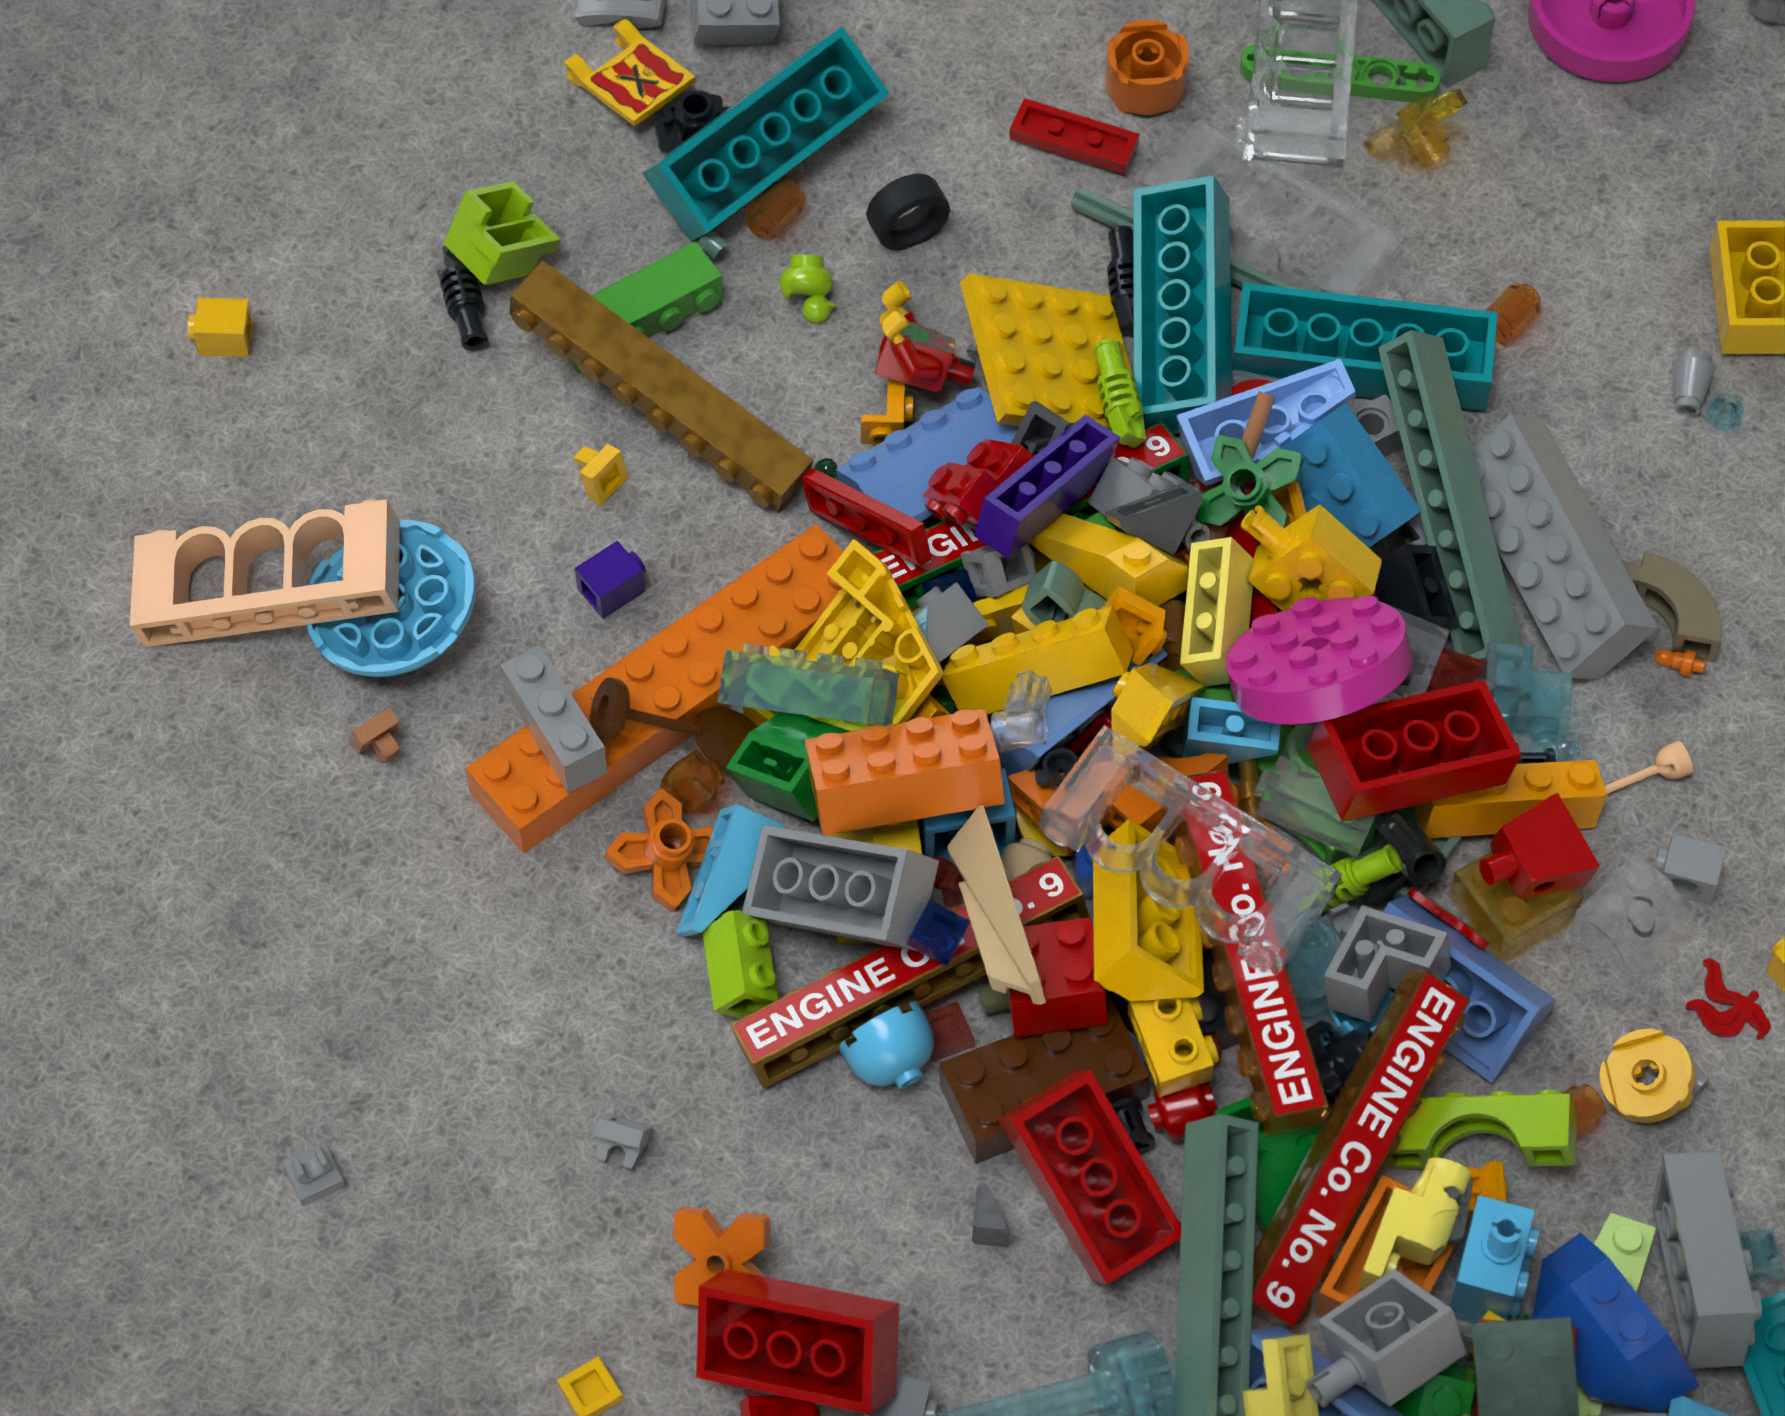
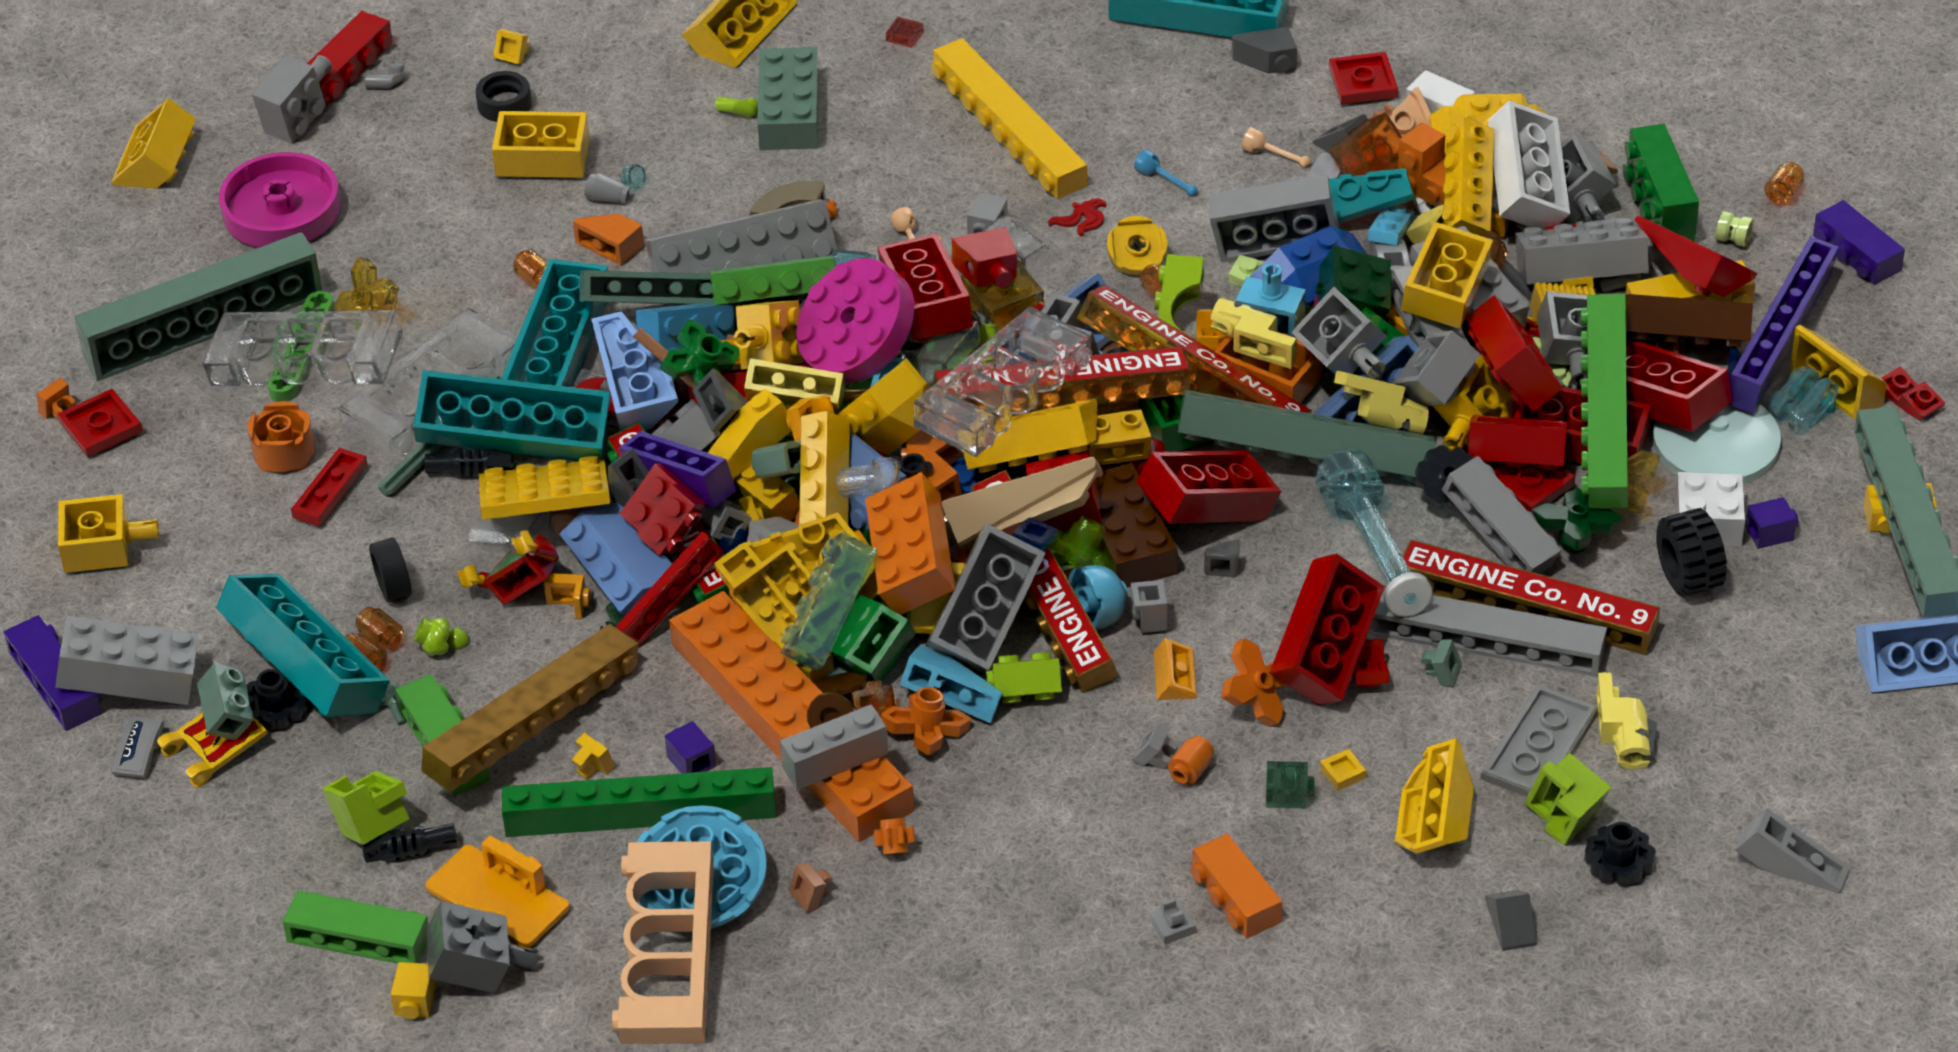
camera: 85 degrees left, 15 degrees down
lime hinge [1093,339,1146,448] -> none
none -> sand green brick [197,663,253,741]
none -> bright green brick [282,890,429,964]
none -> clear orange brick [355,607,403,652]
none -> light orange bracket [425,835,569,948]
none -> dark grey brick [426,901,539,993]
none -> green brick [502,767,776,837]
none -> orange slope [573,213,644,266]
none -> bright green brick [709,255,835,305]
none -> orange gear [873,818,915,855]
none -> clear neon green plant [1046,516,1110,567]
none -> light grey brick [1131,580,1167,633]
none -> light orange slope [1153,638,1197,700]
none -> orange brick [1168,736,1214,785]
none -> orange brick [1190,833,1282,939]
none -> clear green brick [1266,761,1314,809]

